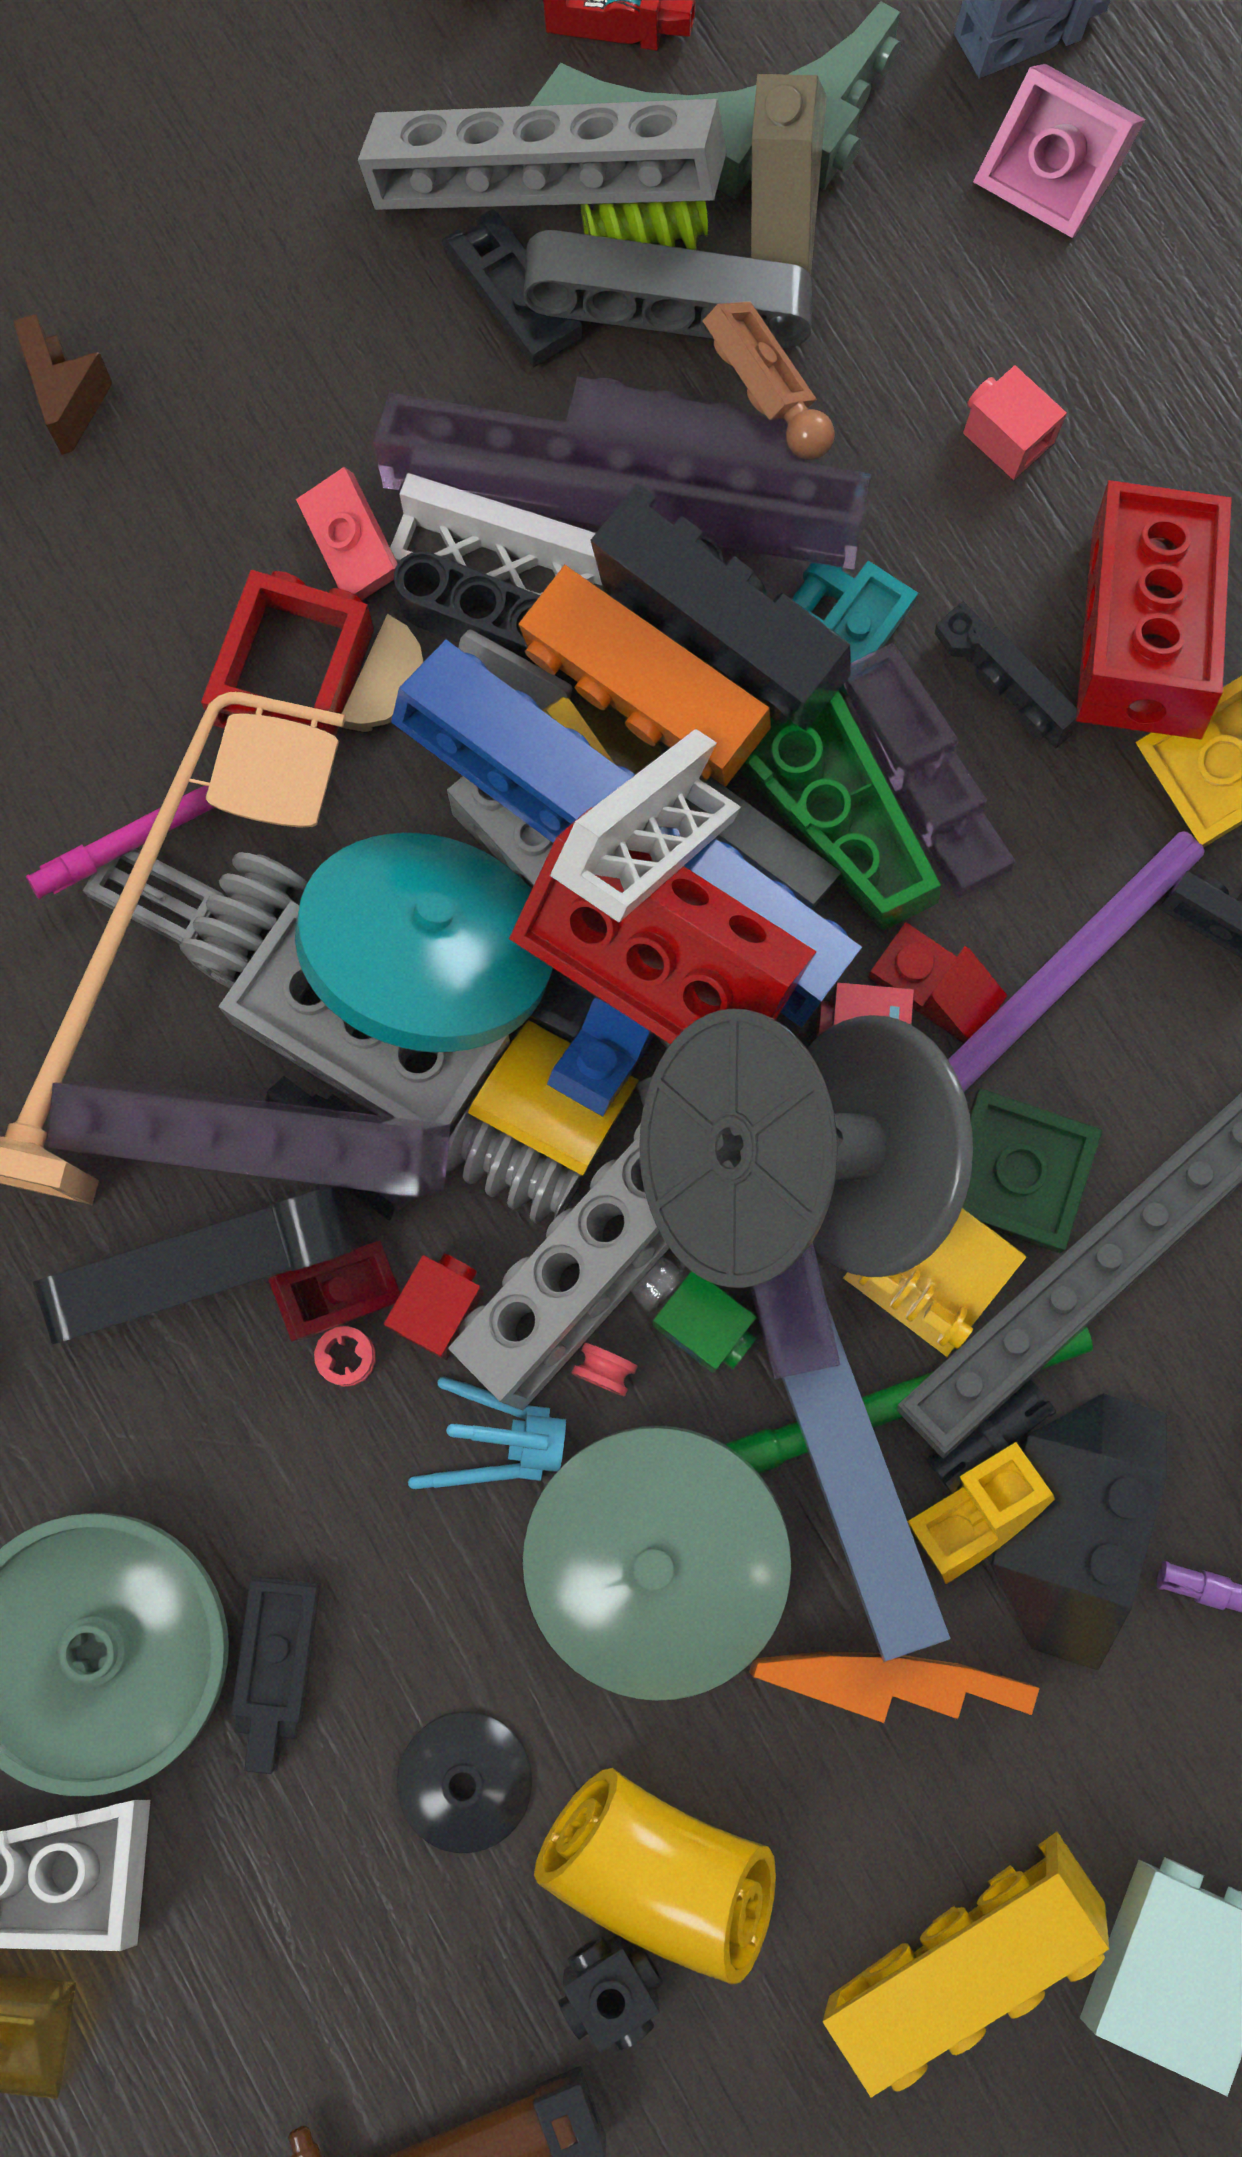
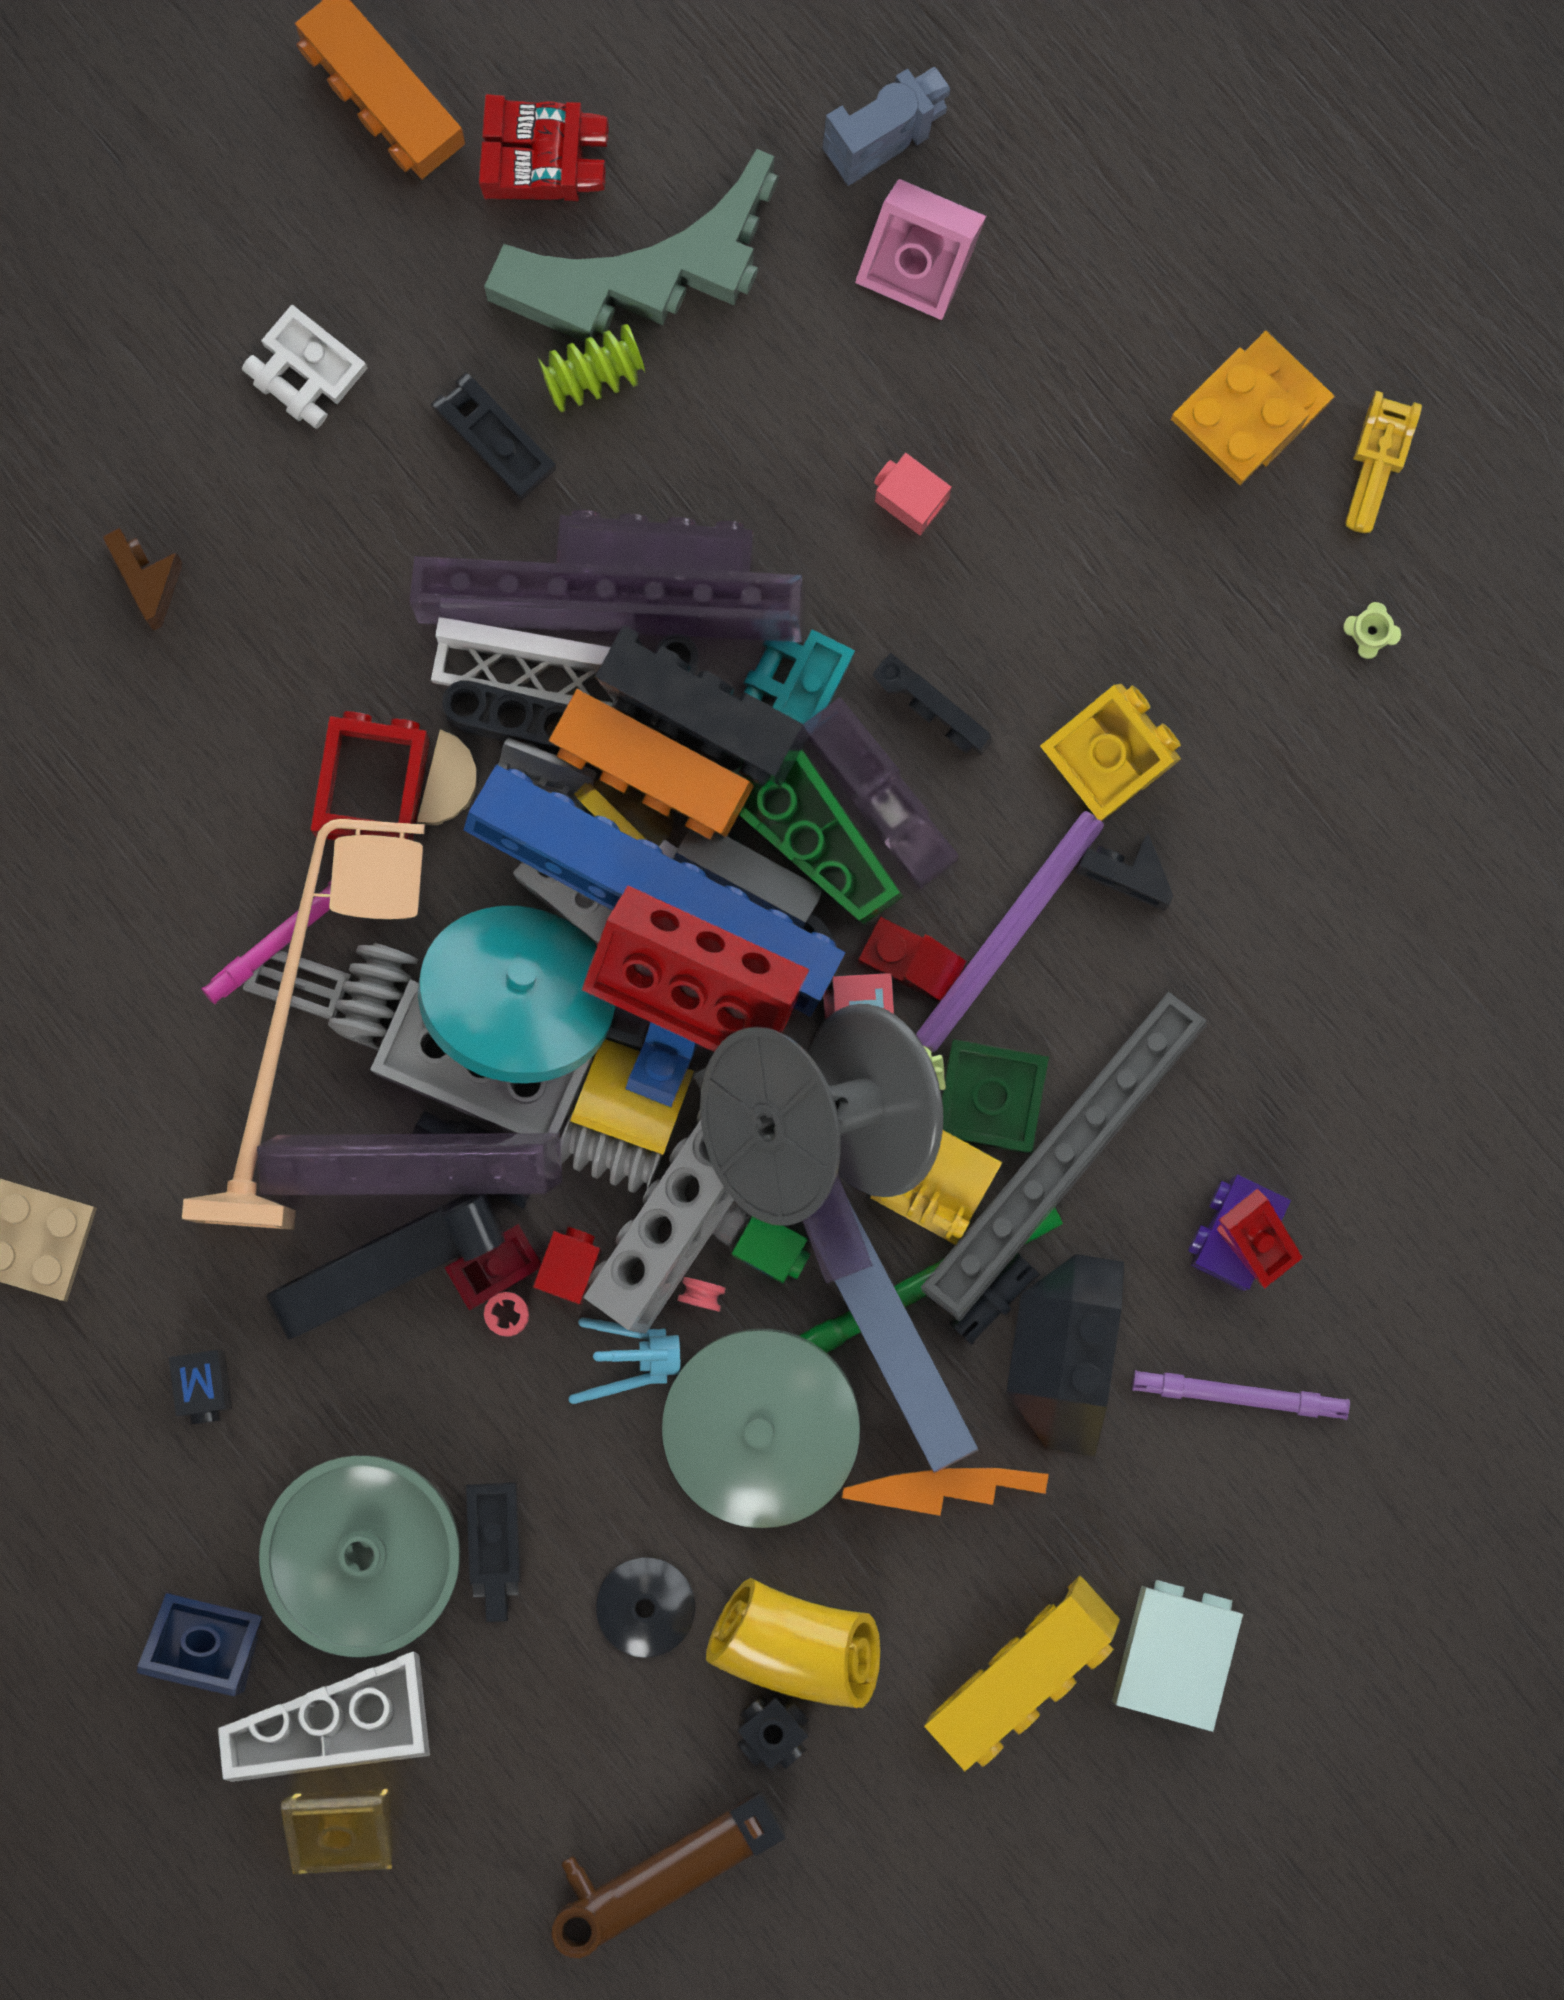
camera: 10 degrees left, 5 degrees up
coral plate [296,467,398,600] -> none
light grey brick [358,99,727,210] -> none
dark grey beam [524,230,812,348] -> none
white fence [550,729,741,922] -> none
nougat plate [702,301,835,460] -> none
dark tan slope [751,74,827,275] -> none
yellow slope [907,1442,1055,1584] -> none
red brick [1076,480,1232,740] -> none
none -> white plate [242,305,368,429]

